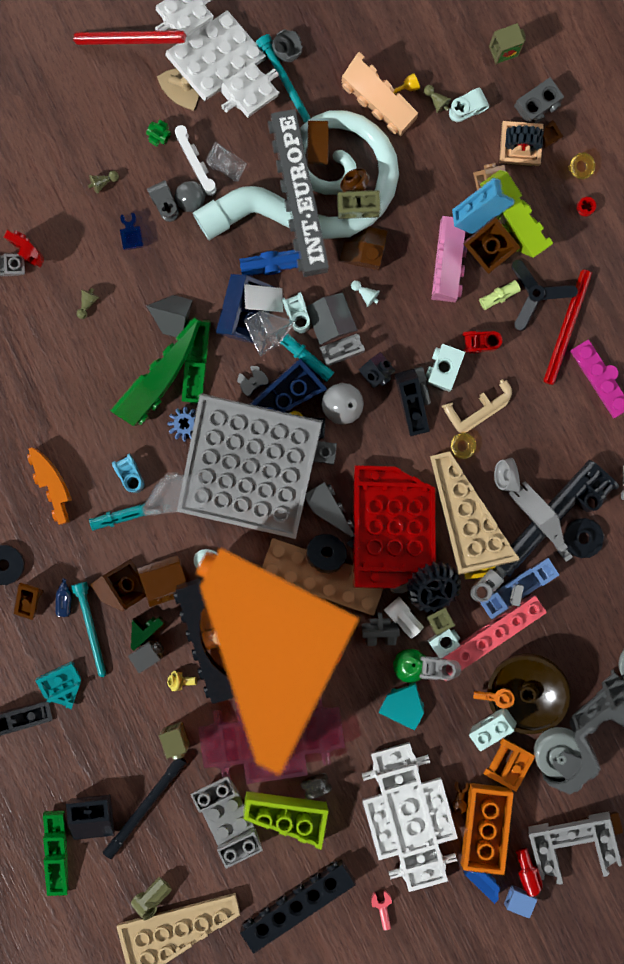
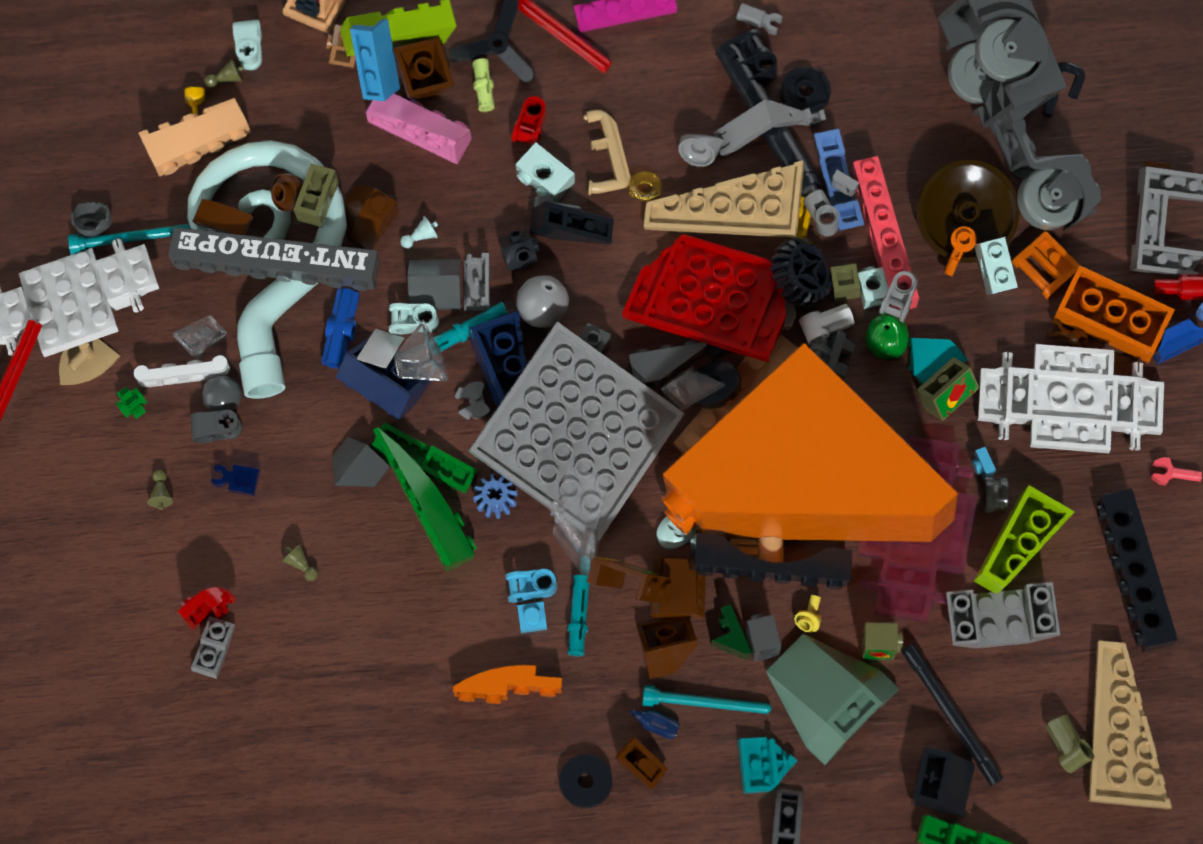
camera: 65 degrees left, 15 degrees down
none -> medium azure plate [517,602,547,633]
none -> reddish brown panel [587,557,673,604]
none -> clear slope [661,366,725,410]
none -> sand green wedge [766,634,899,765]
none -> olive brick [916,357,980,421]
none -> medium azure plate [971,447,996,481]

